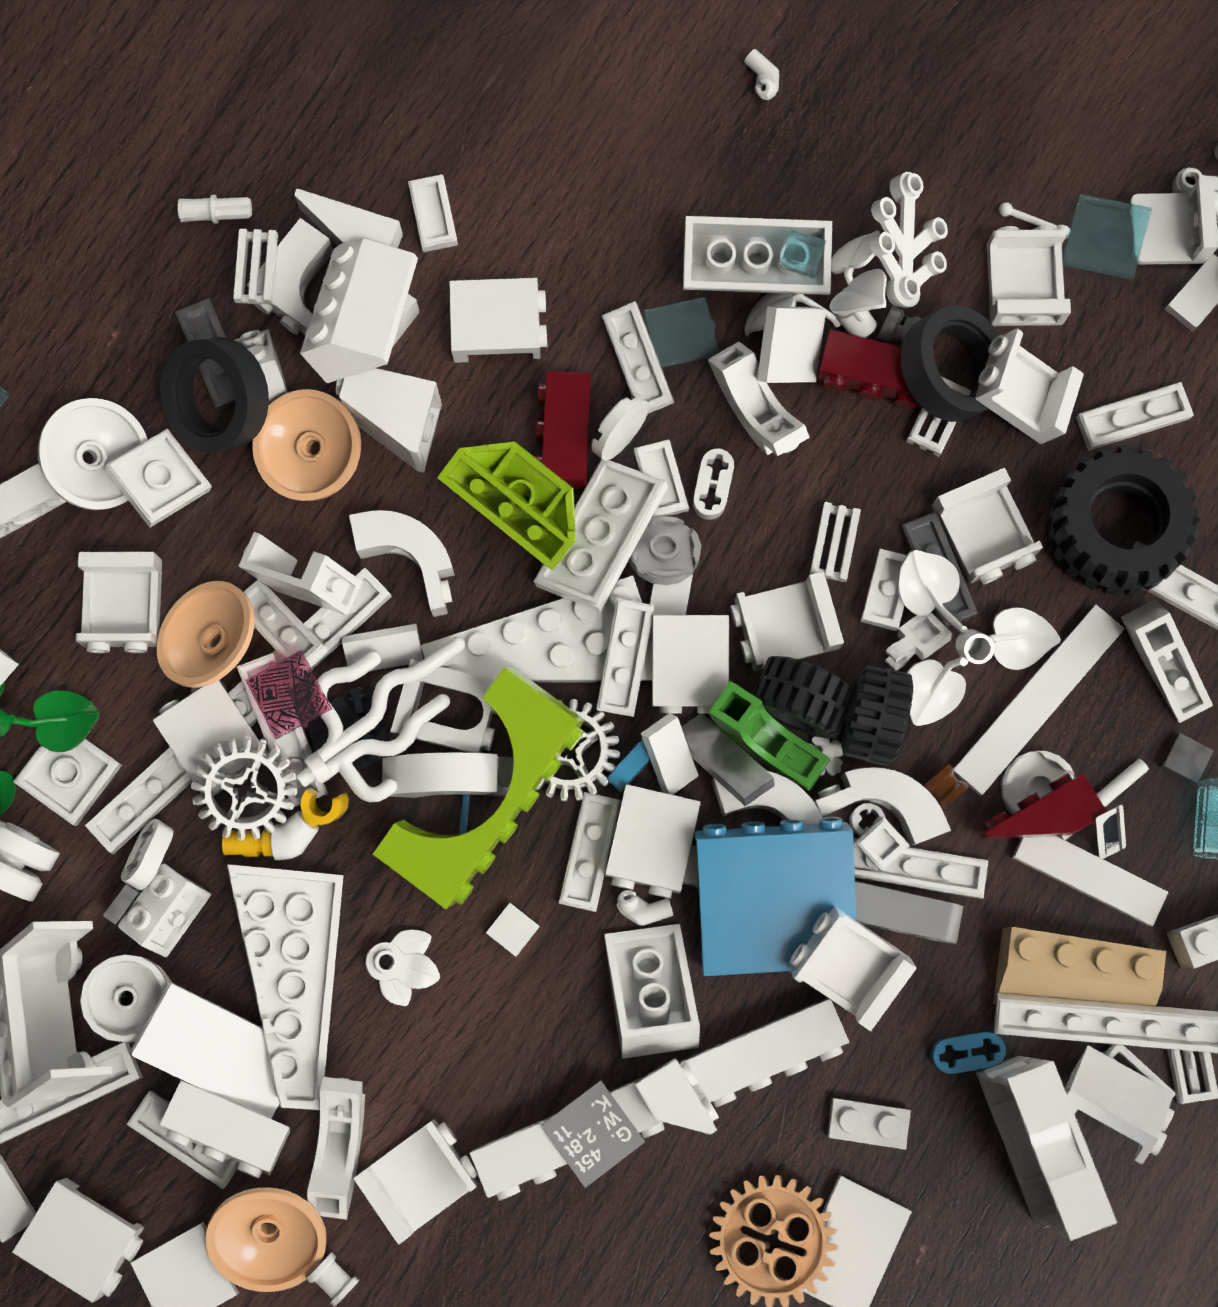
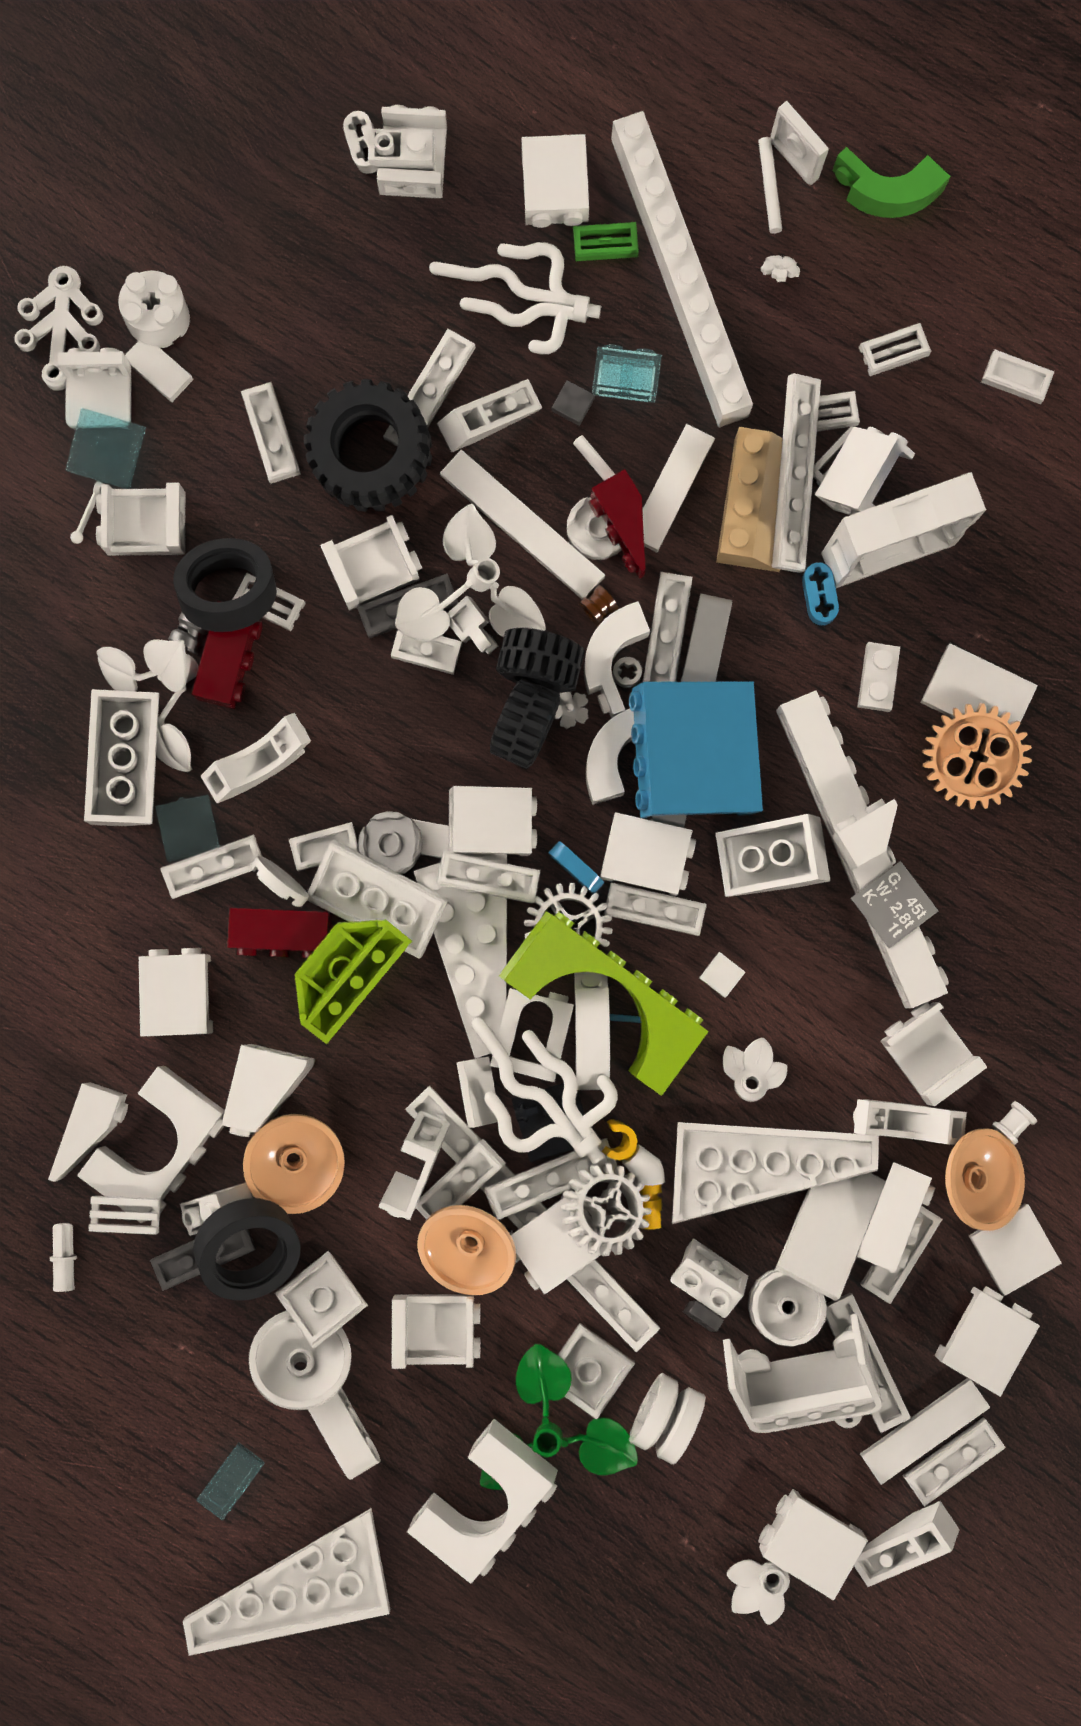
camera: 90 degrees left, 5 degrees up
white beam [121,819,174,891] -> none
clear pink piece [245,650,332,739] -> none
white slope [300,238,418,383] -> none
white arch [349,510,455,617] -> none
white tile [408,174,458,252] -> none
white arm [617,890,674,926] -> none
white tile [641,713,698,795] -> none
flat silver tile [681,713,775,806] -> none
white beam [693,449,734,520] -> none
bright green arch [709,681,830,791] -> none
white panel [730,571,844,671] -> none
white tile [757,306,826,383] -> none
clear light blue tile [779,230,826,278] -> none
white panel [790,906,917,1031] -> none
white tile [809,502,861,582] -> none
white tile [854,817,910,871] -> none
white plant [870,172,948,308] -> none
white panel [975,328,1084,444] -> none
sticker [1096,805,1126,859] -> none

